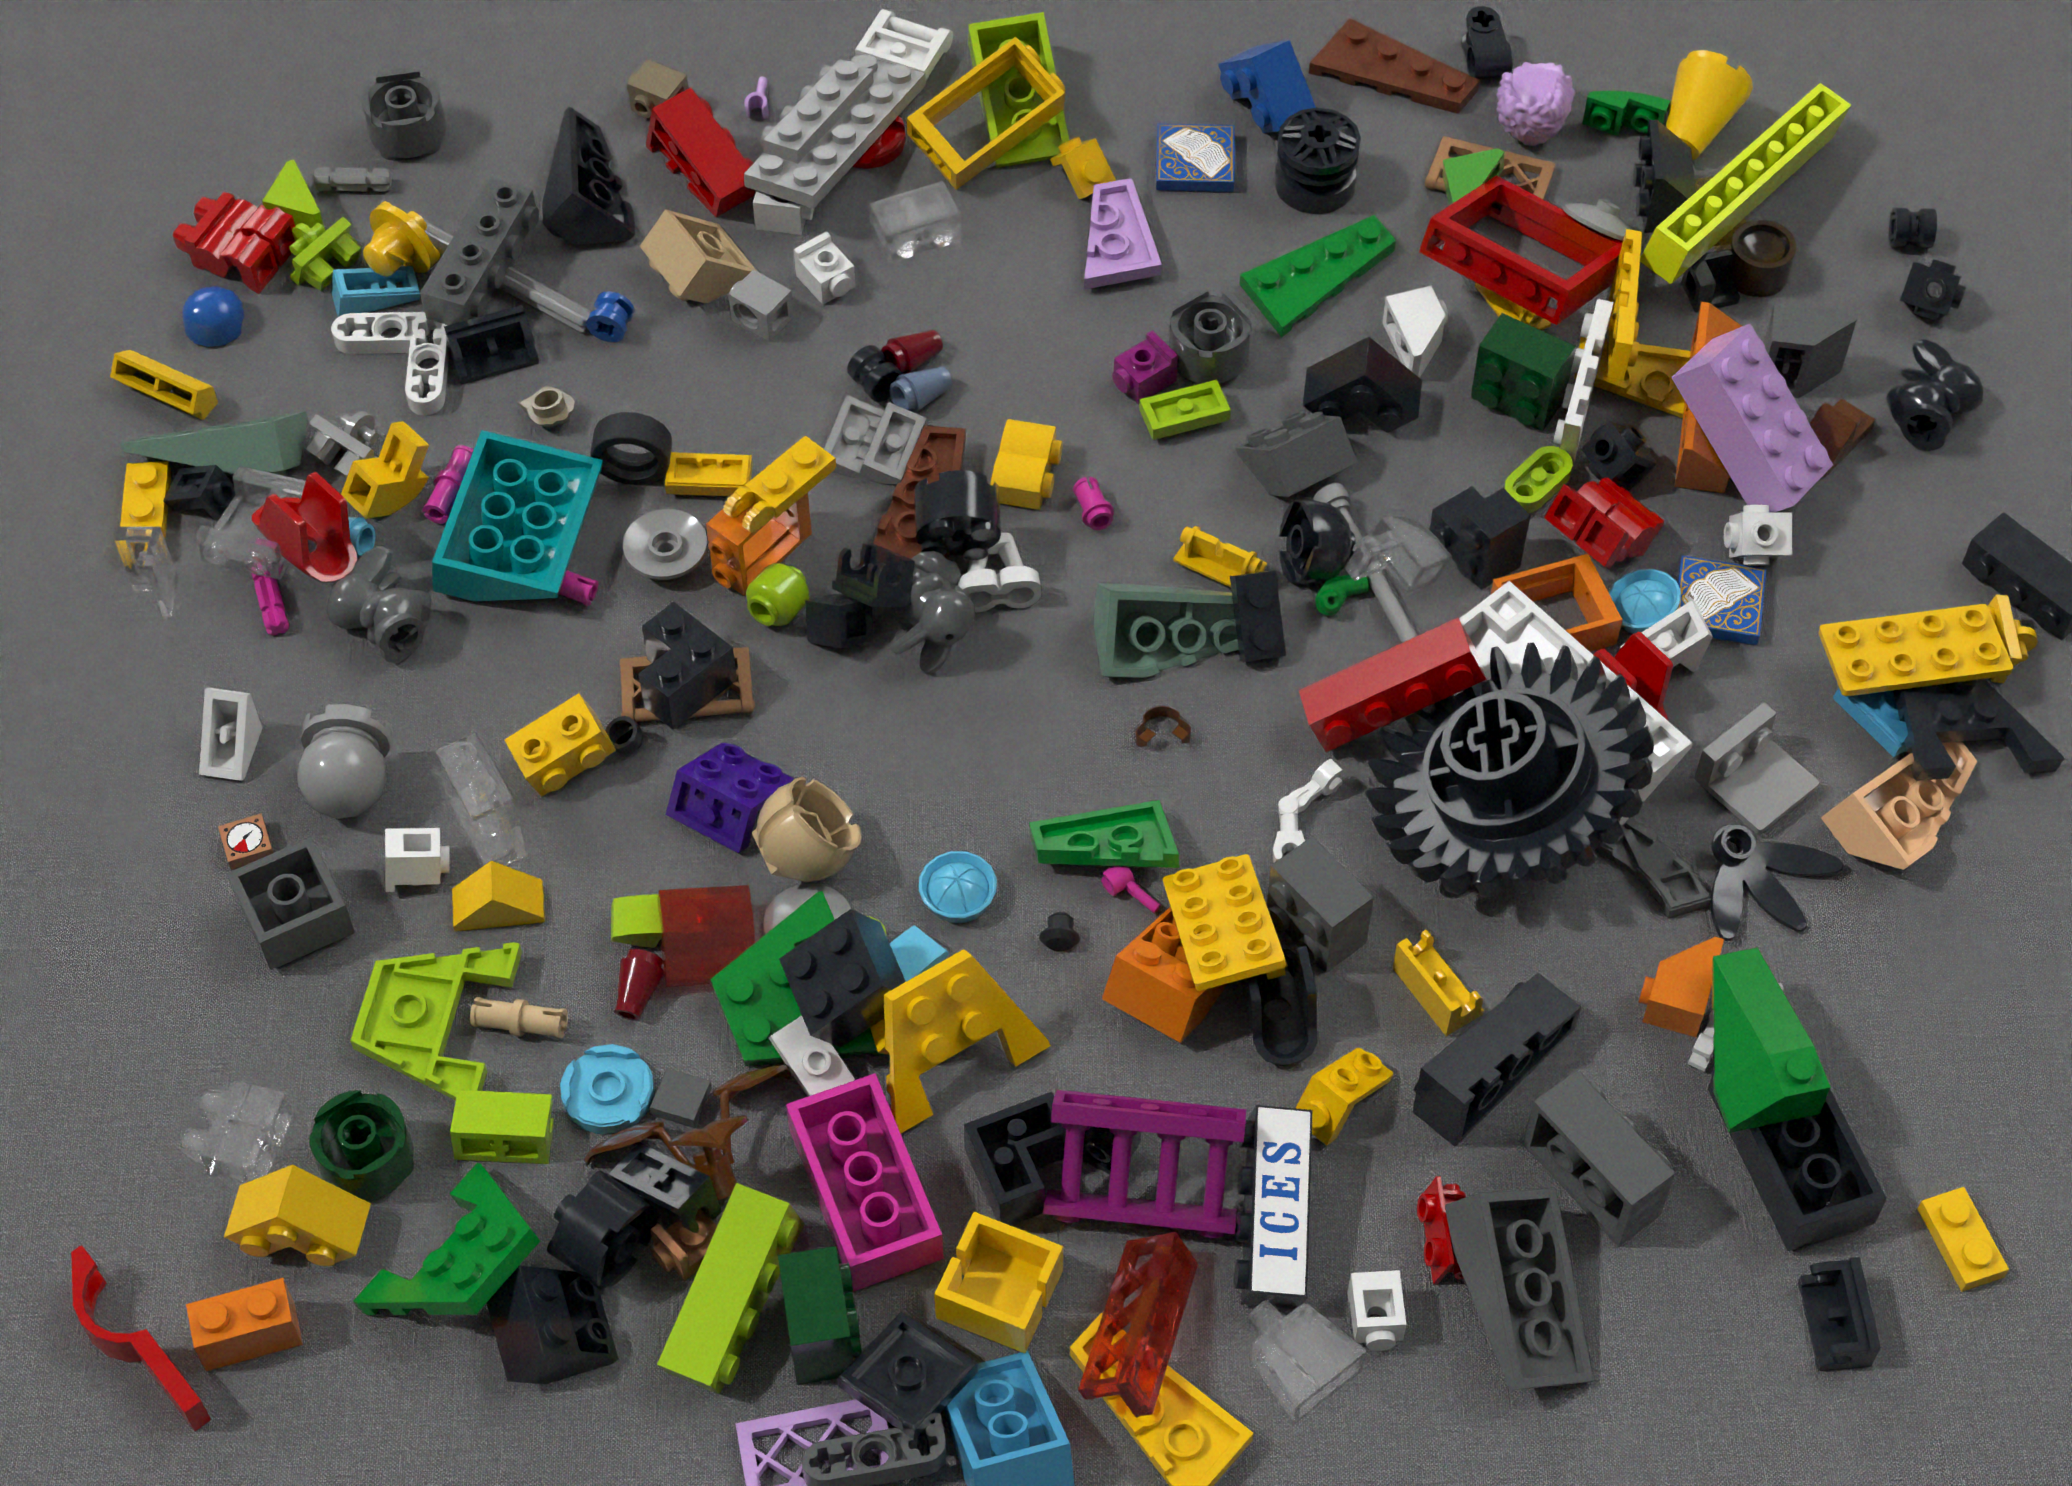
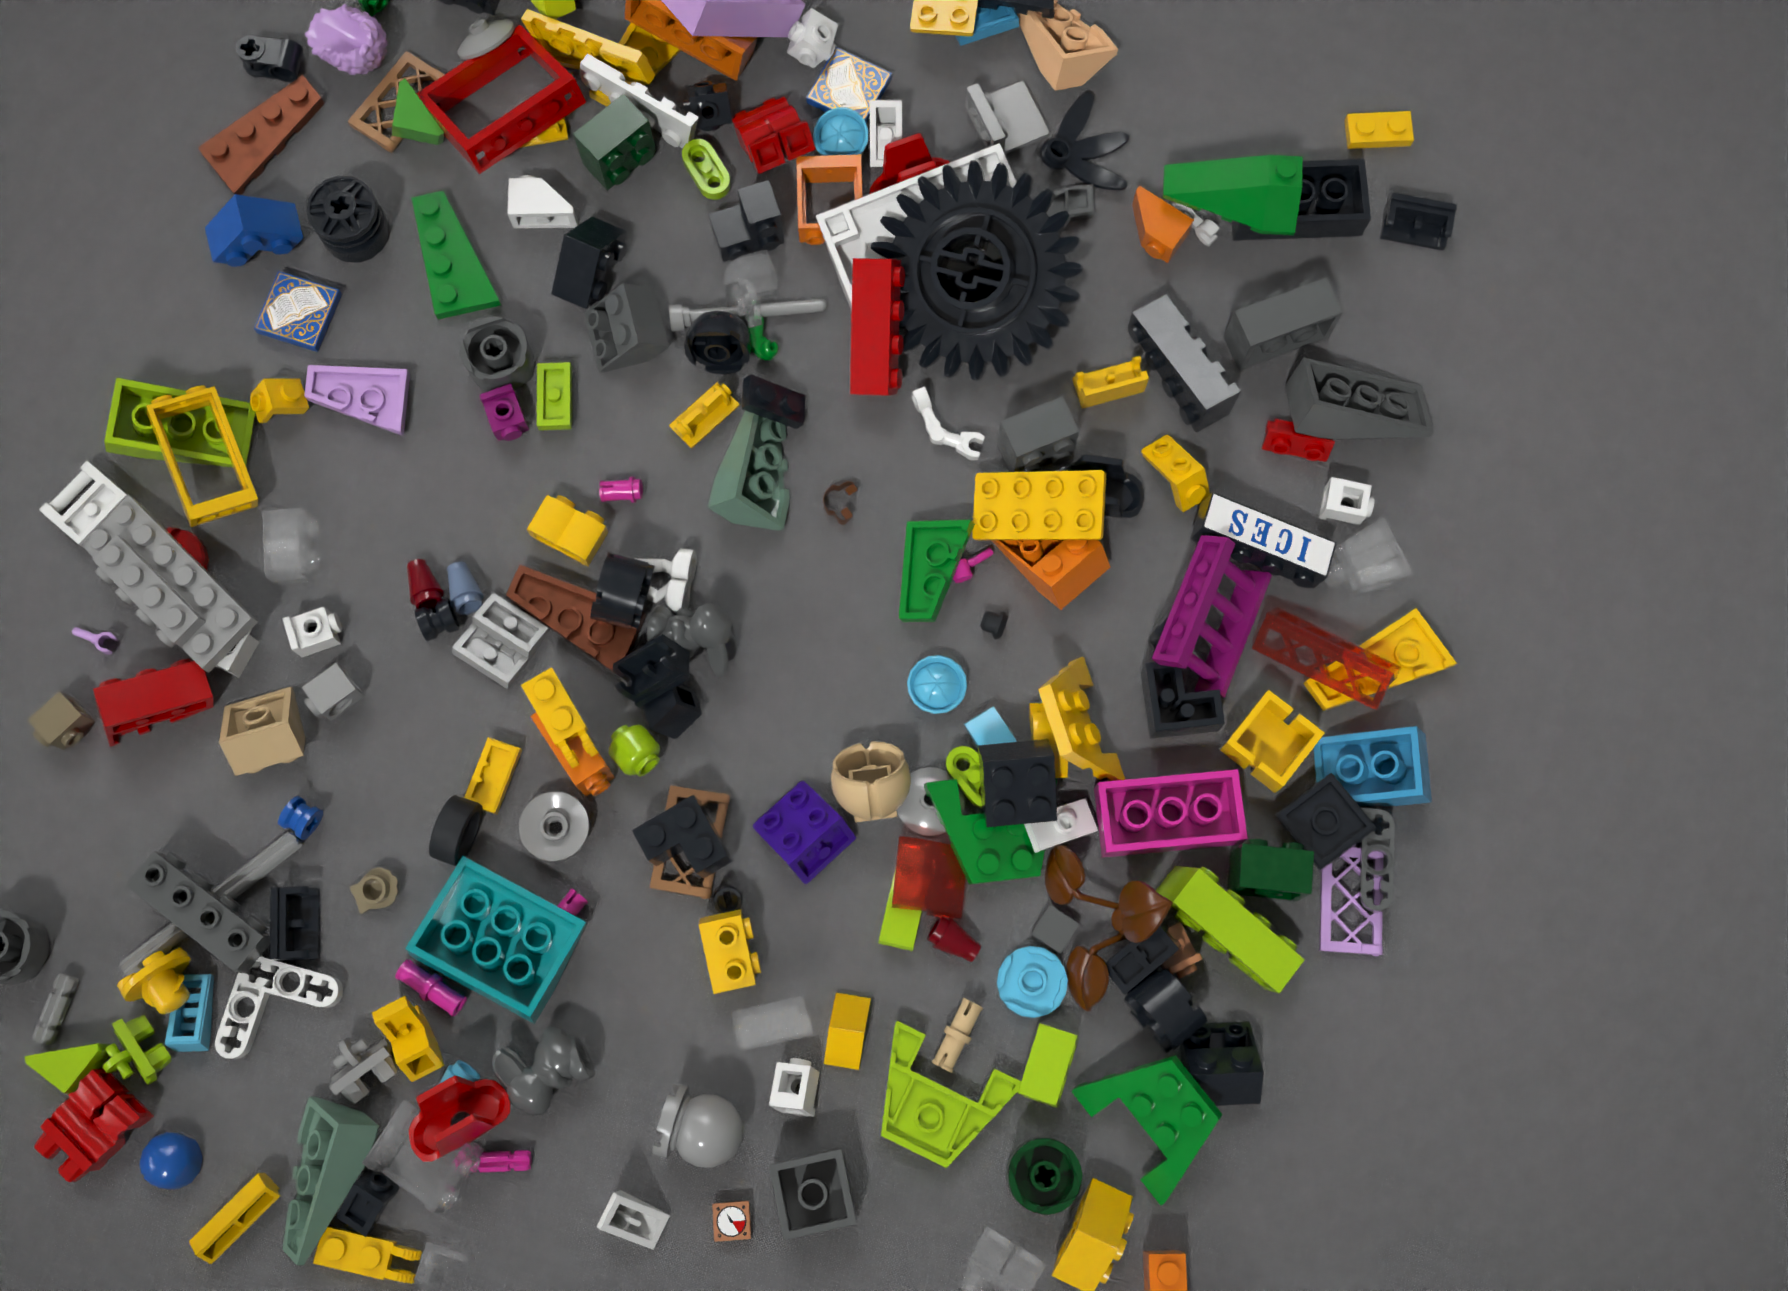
camera: 75 degrees left, 20 degrees up
black wedge [542,106,635,245] -> none

